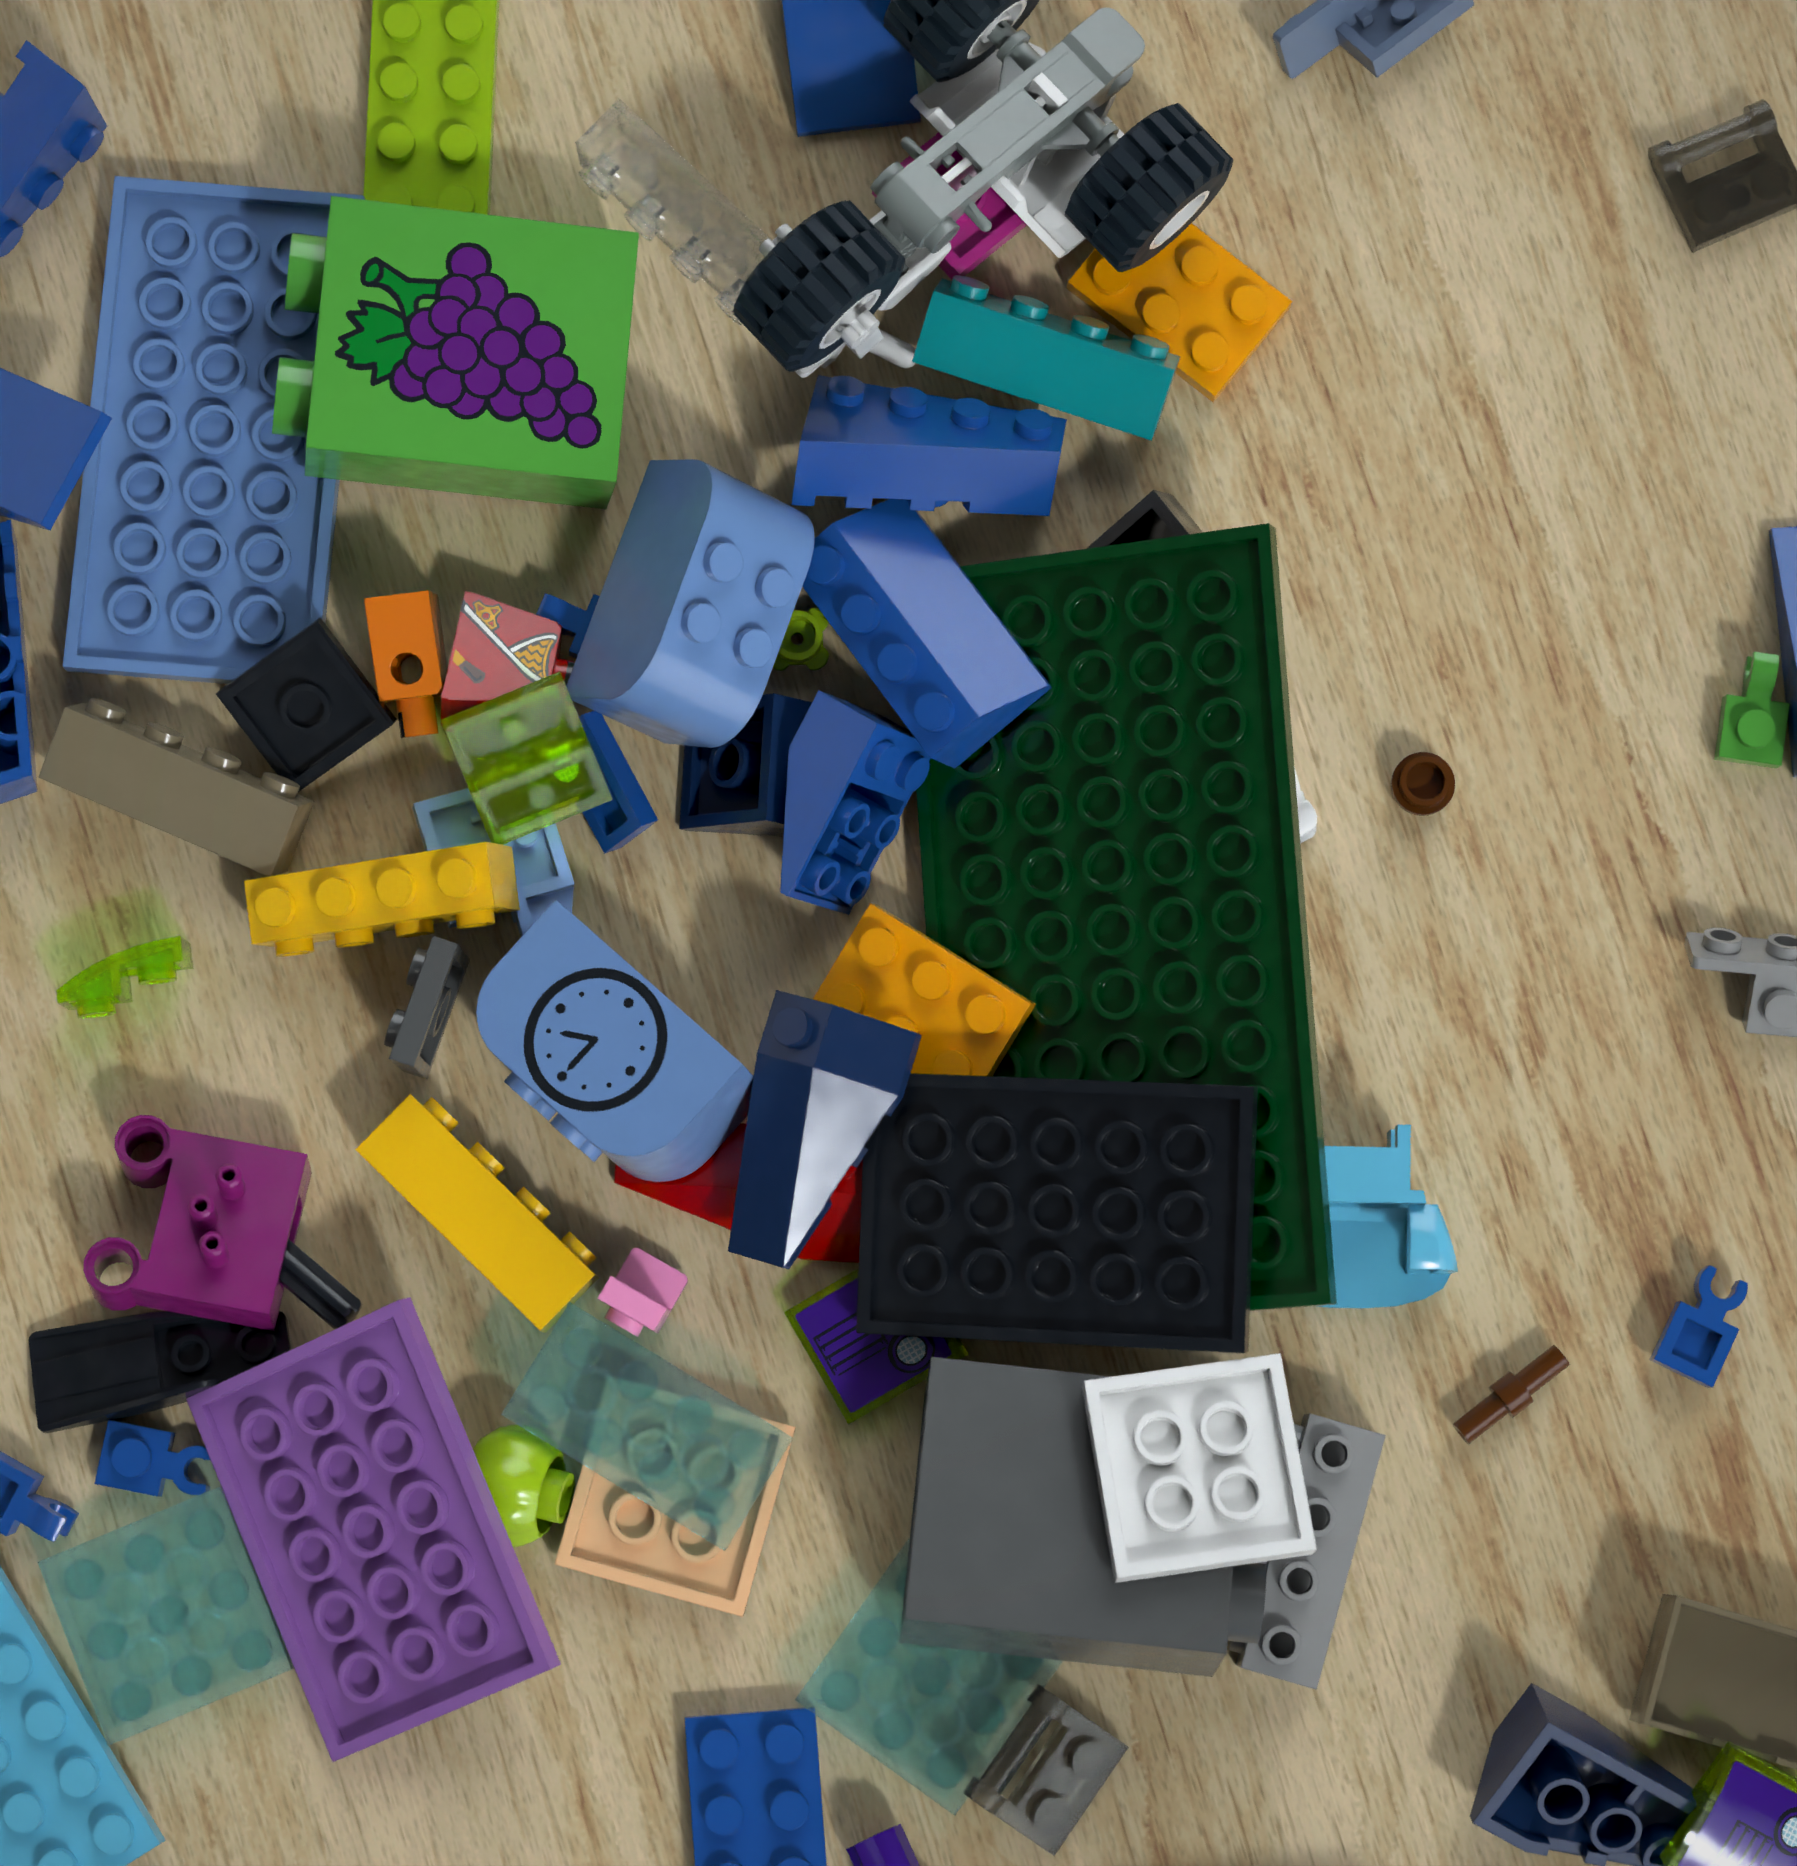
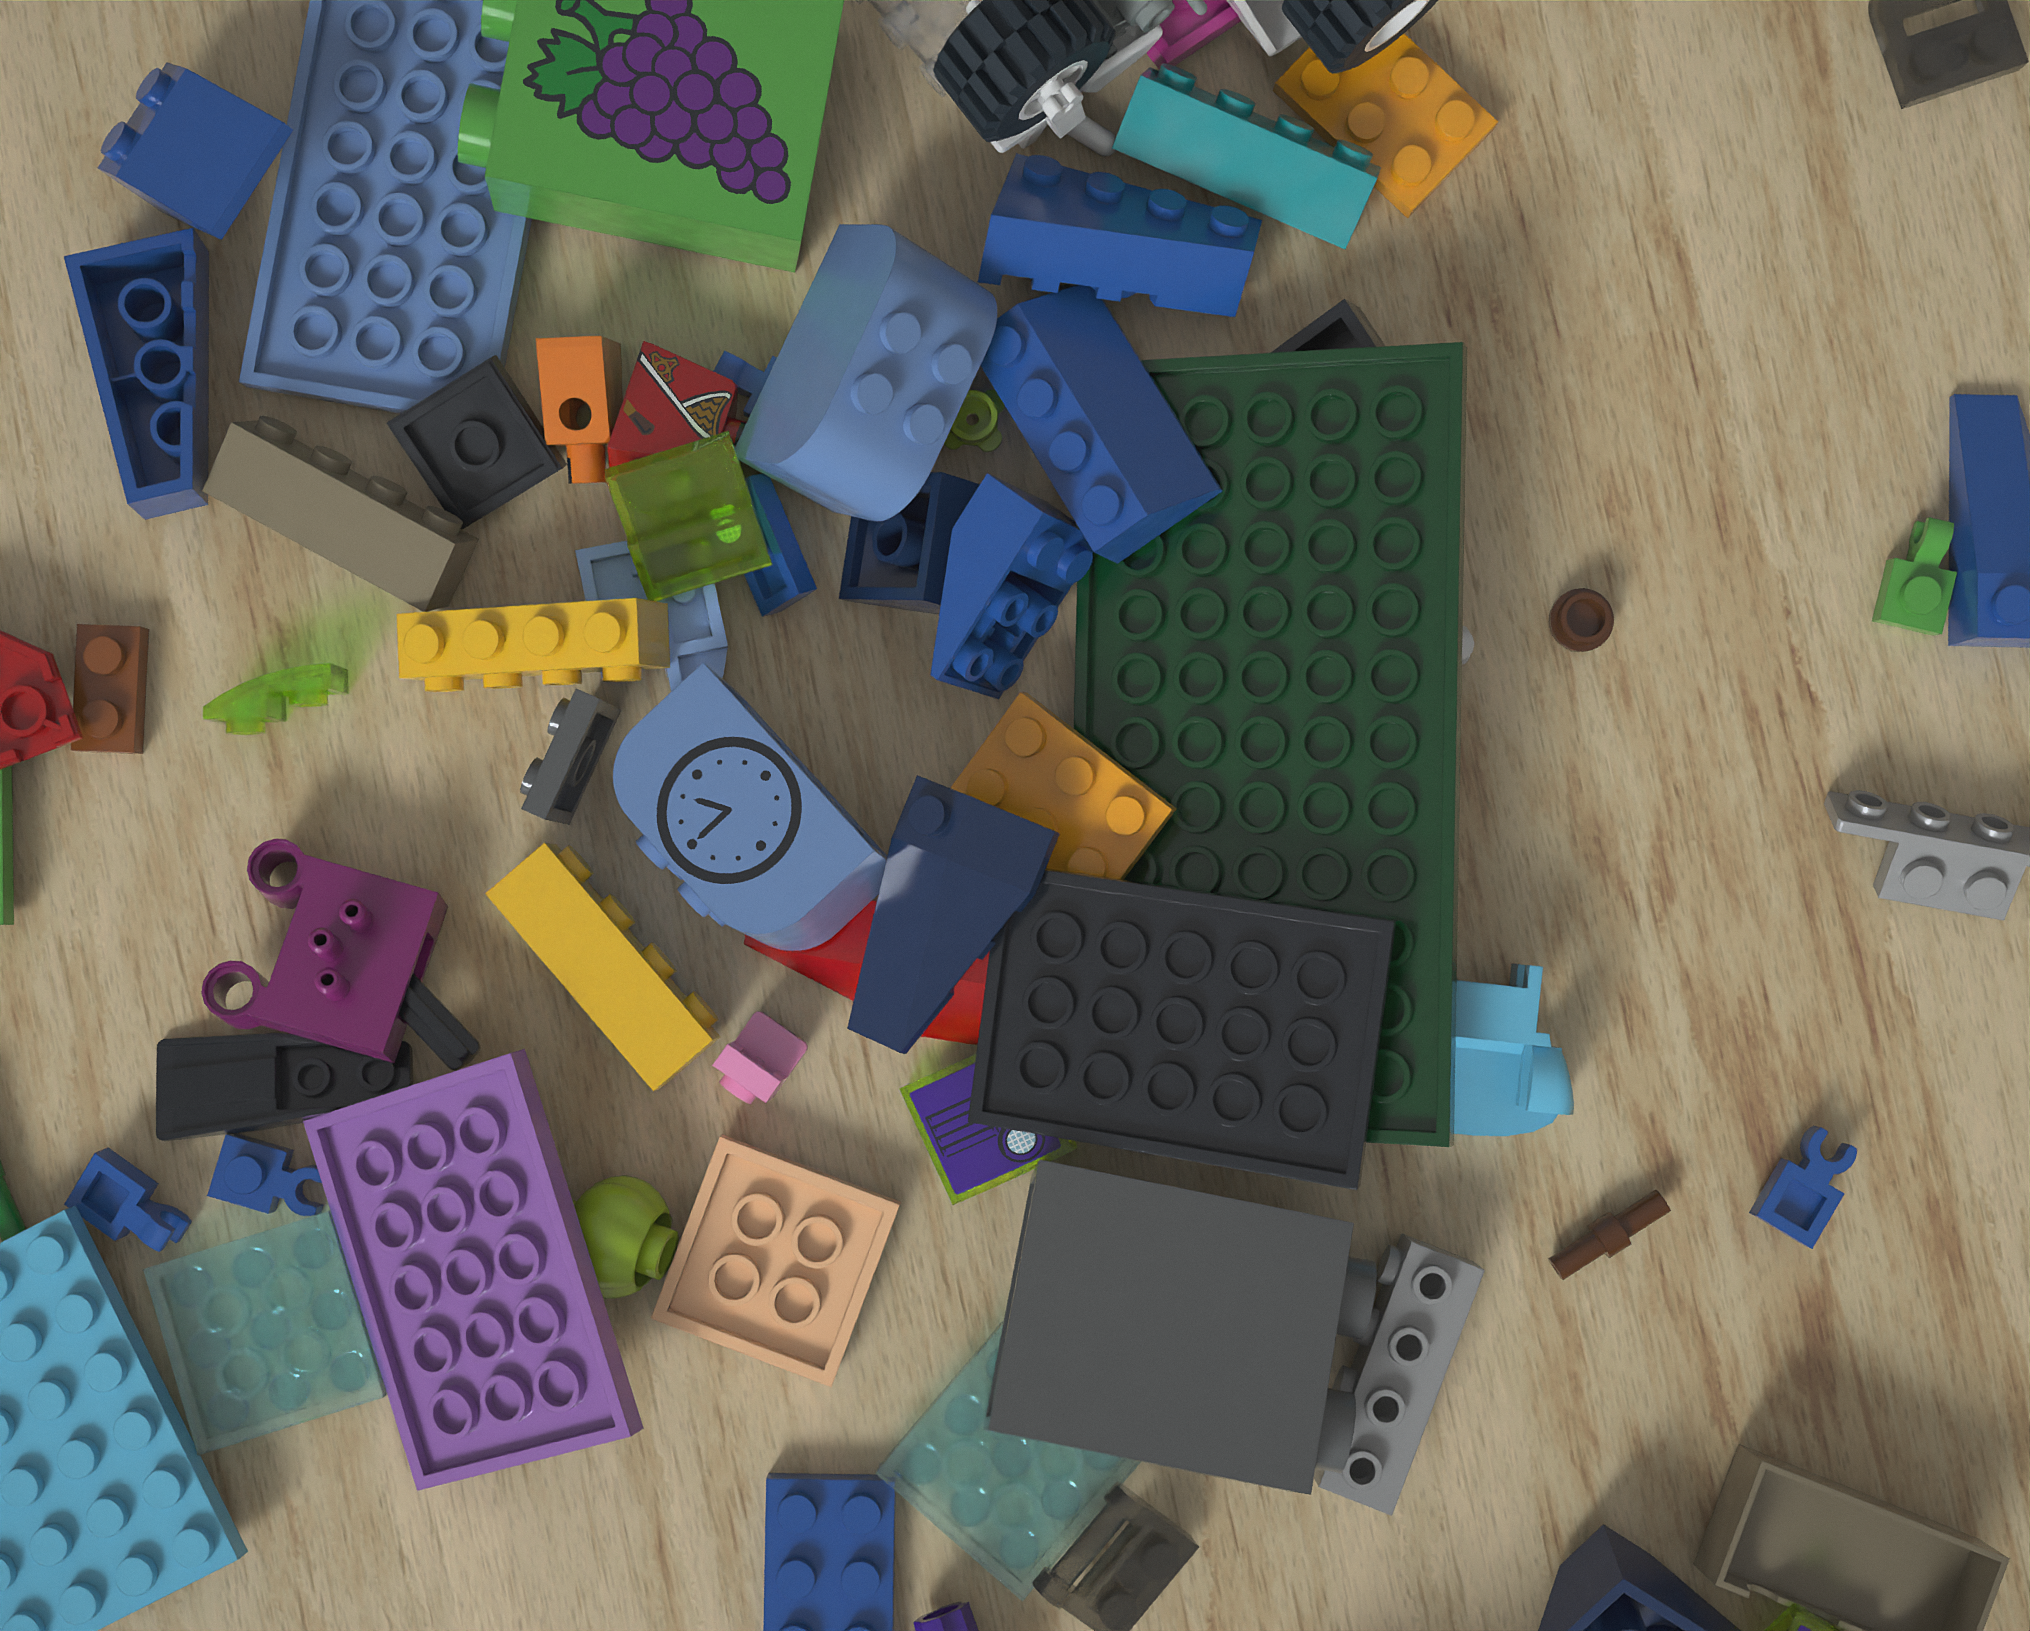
camera: 10 degrees right, 5 degrees up
clear light blue plate [501,1302,793,1551] -> none
white plate [1082,1353,1317,1583] -> none

